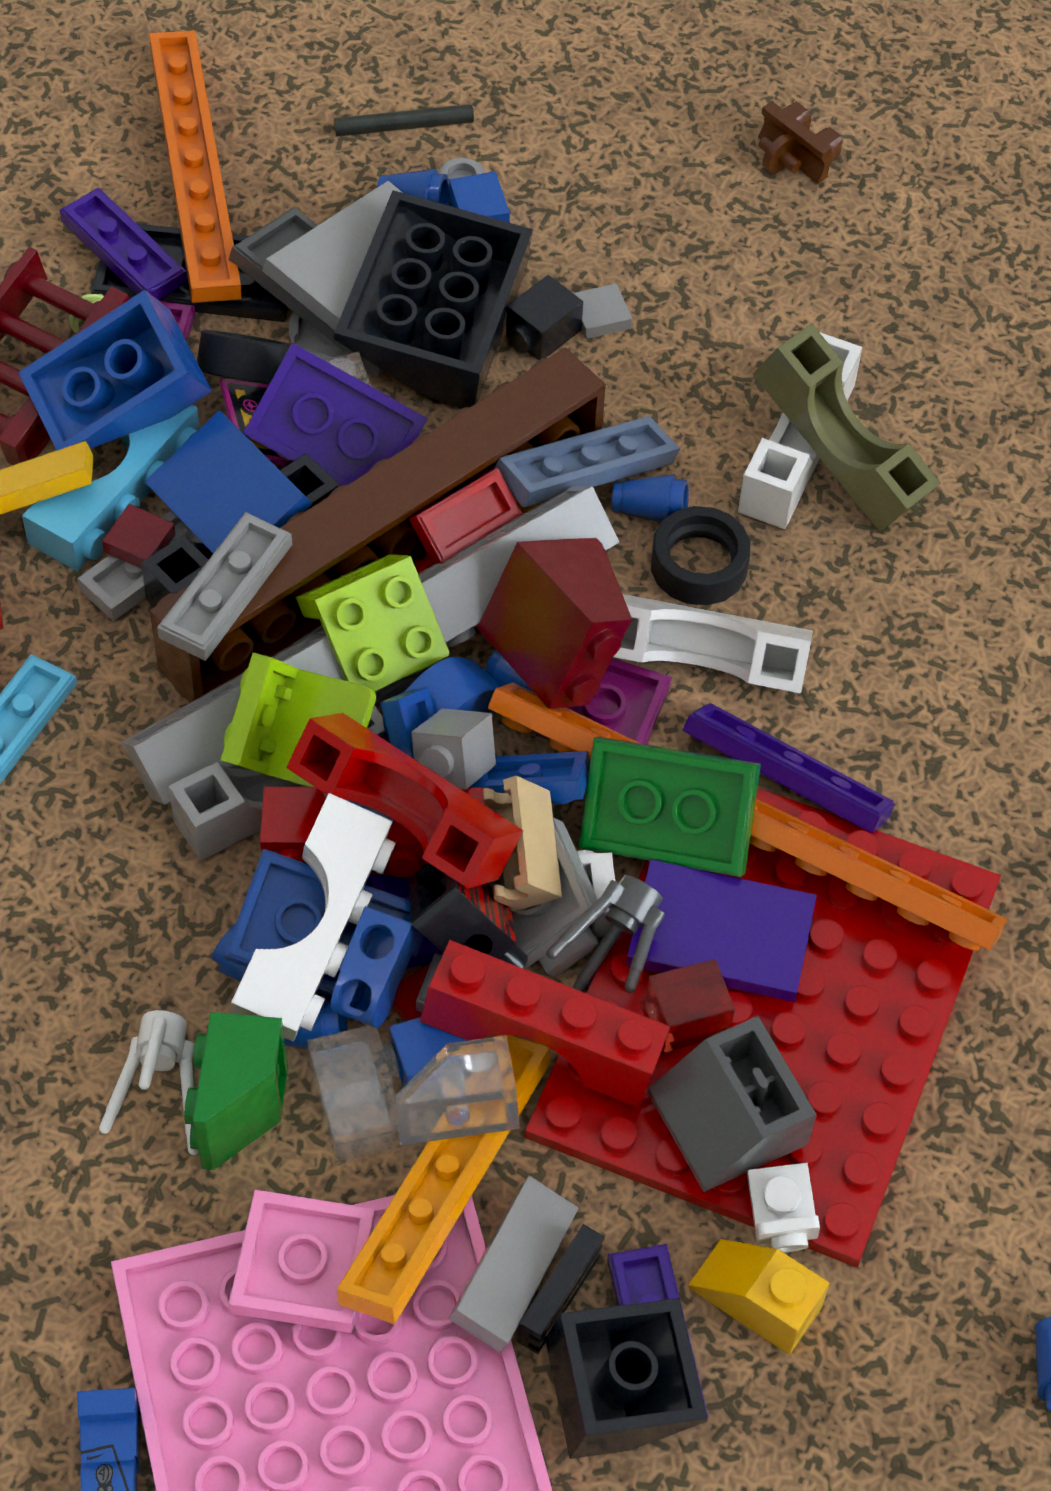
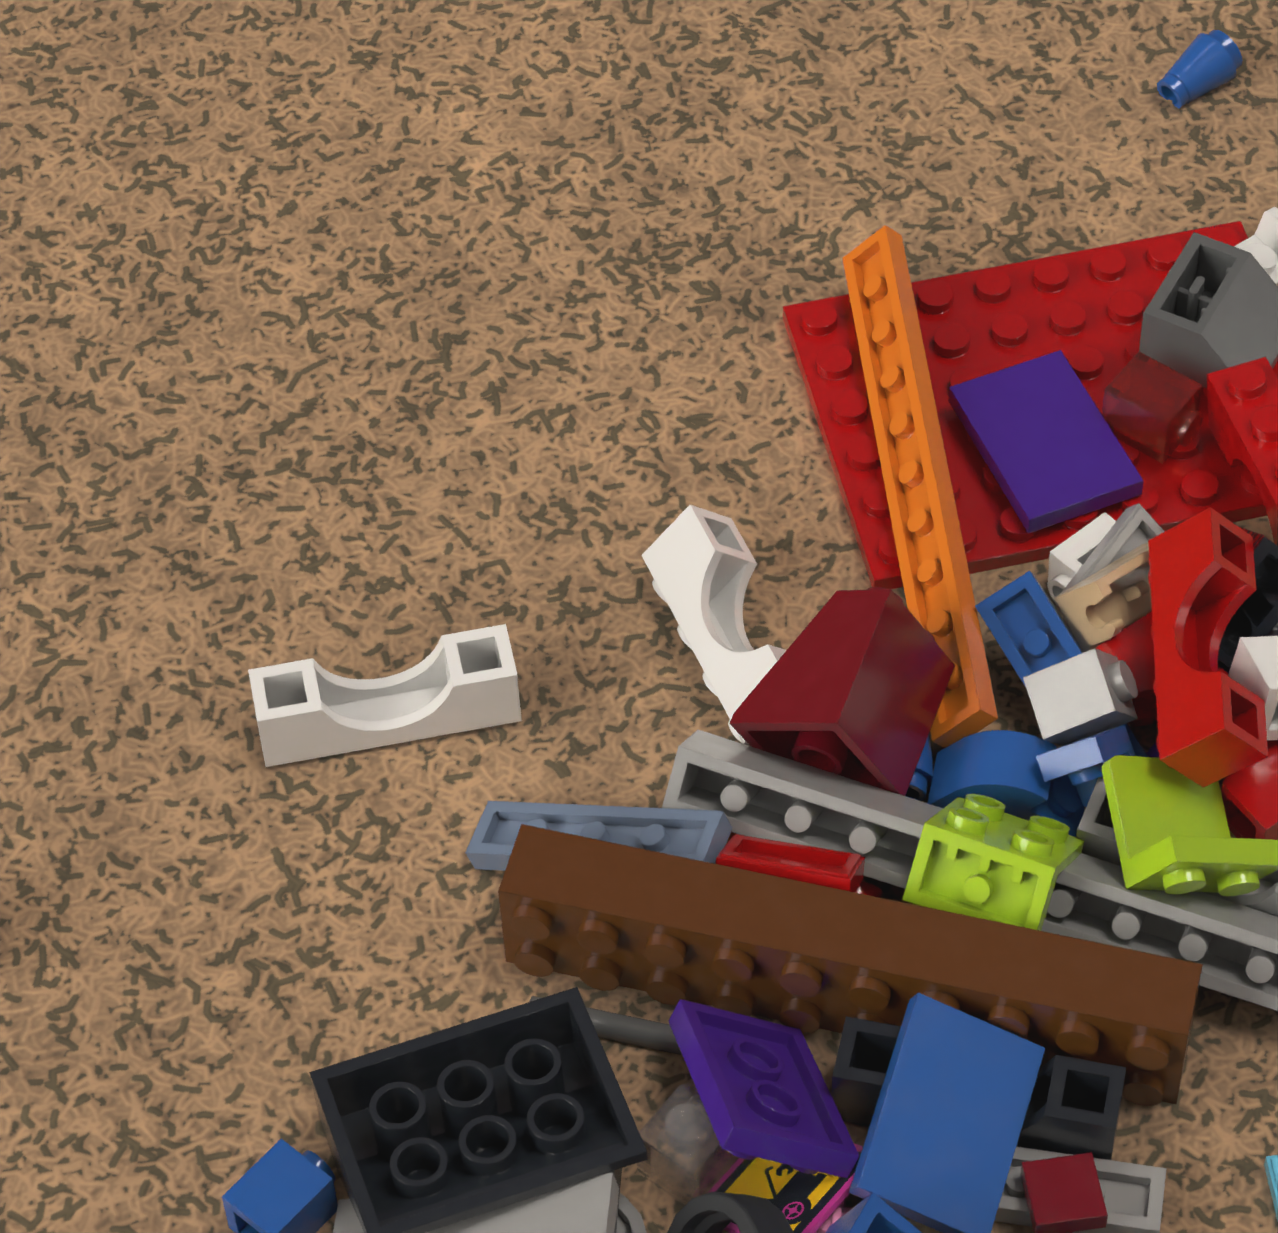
camera: 120 degrees left, 5 degrees down
light grey tile [157,512,292,661] -> none
black brick [506,275,584,360] -> none
dark grey plant [547,875,666,993] -> none
light grey tile [573,283,632,339] -> none
green tile [579,737,761,877] -> none
blue cone [612,474,689,523] -> none
black tyre [651,506,751,606] -> none
dark purple tile [682,703,896,834] -> none
olive arch [753,323,941,532] -> none

